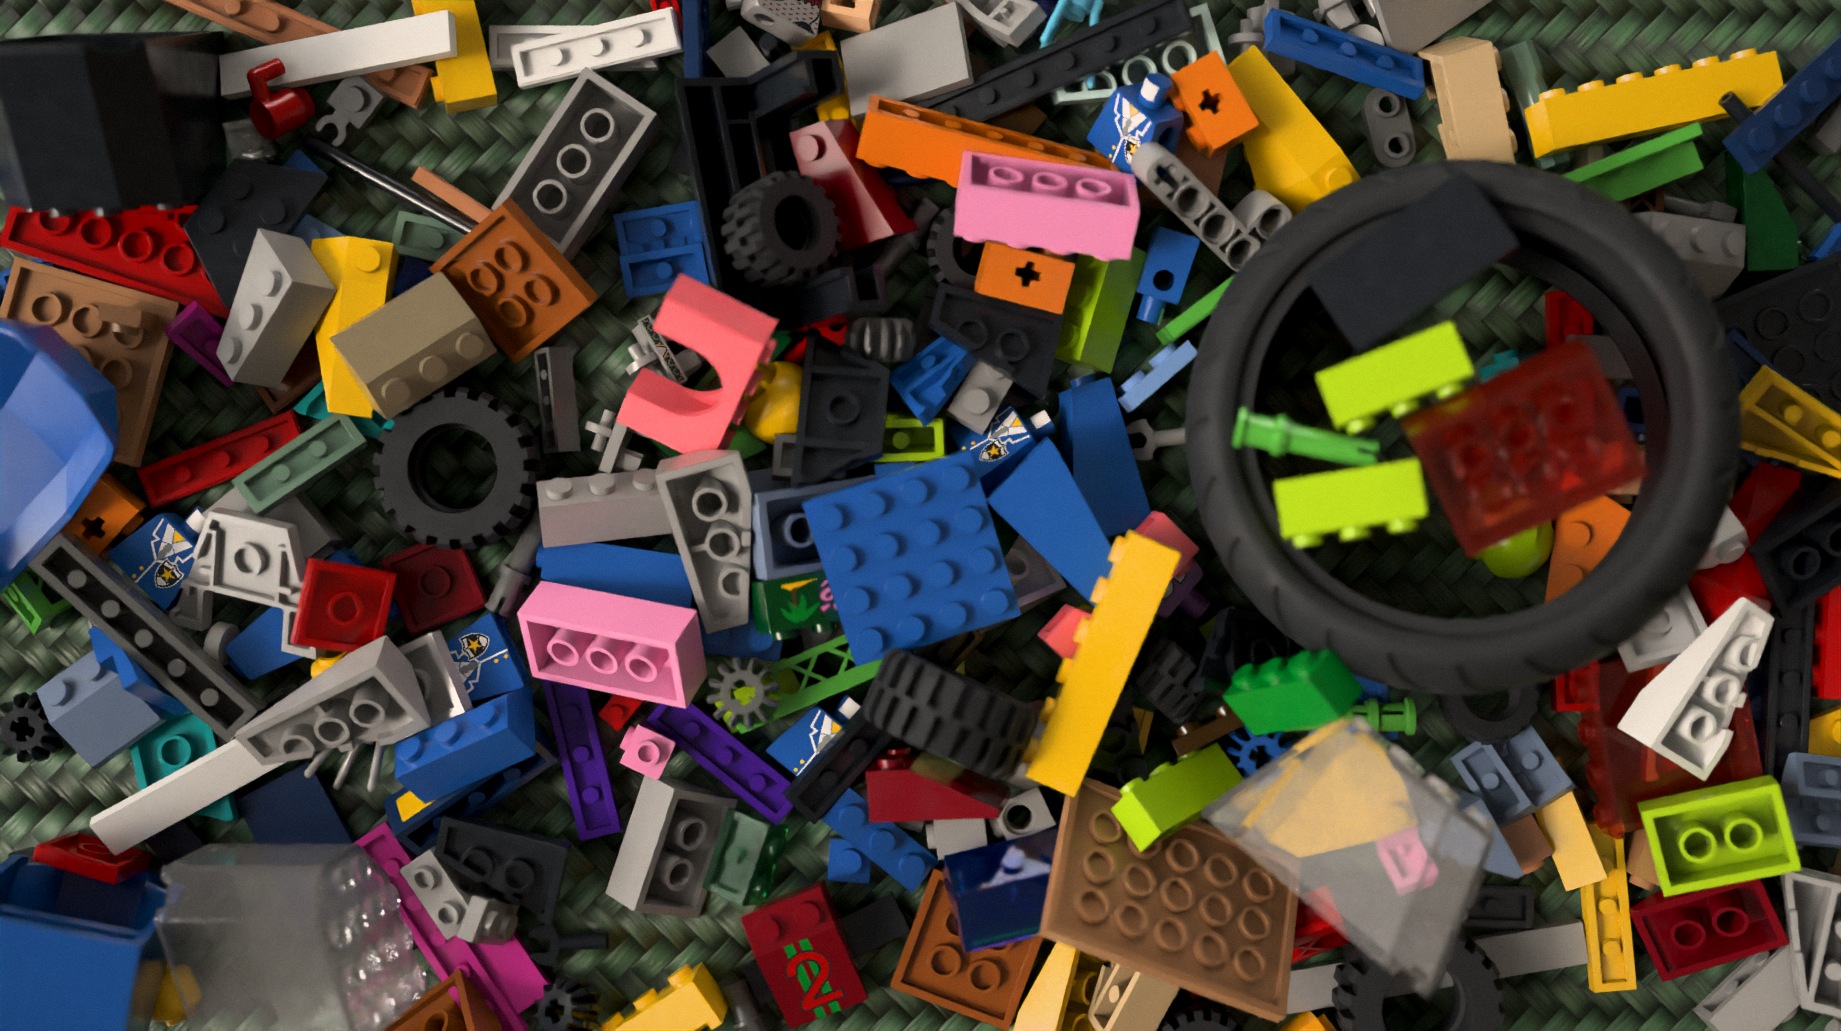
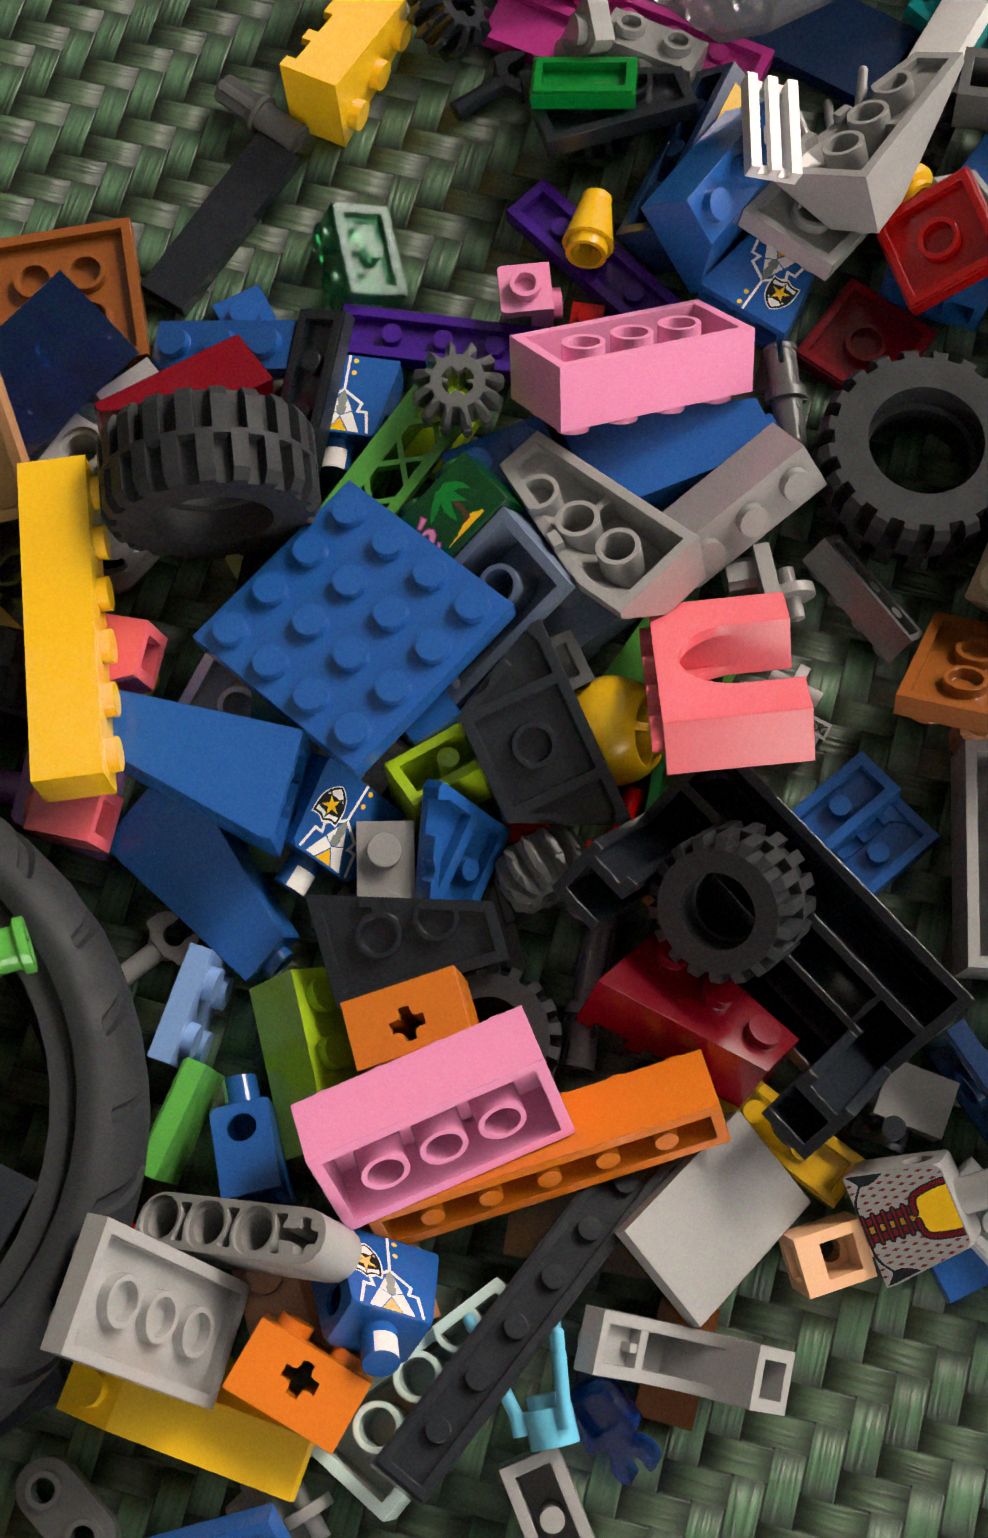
camera: 150 degrees right, 15 degrees down
light grey slope [605,775,738,919] -> none
dark red slope [740,879,869,1029] -> none
none -> light grey plate [40,1212,252,1410]
none -> green tile [530,57,638,109]
none -> yellow cone [562,188,614,269]
none -> white tile [741,71,802,185]

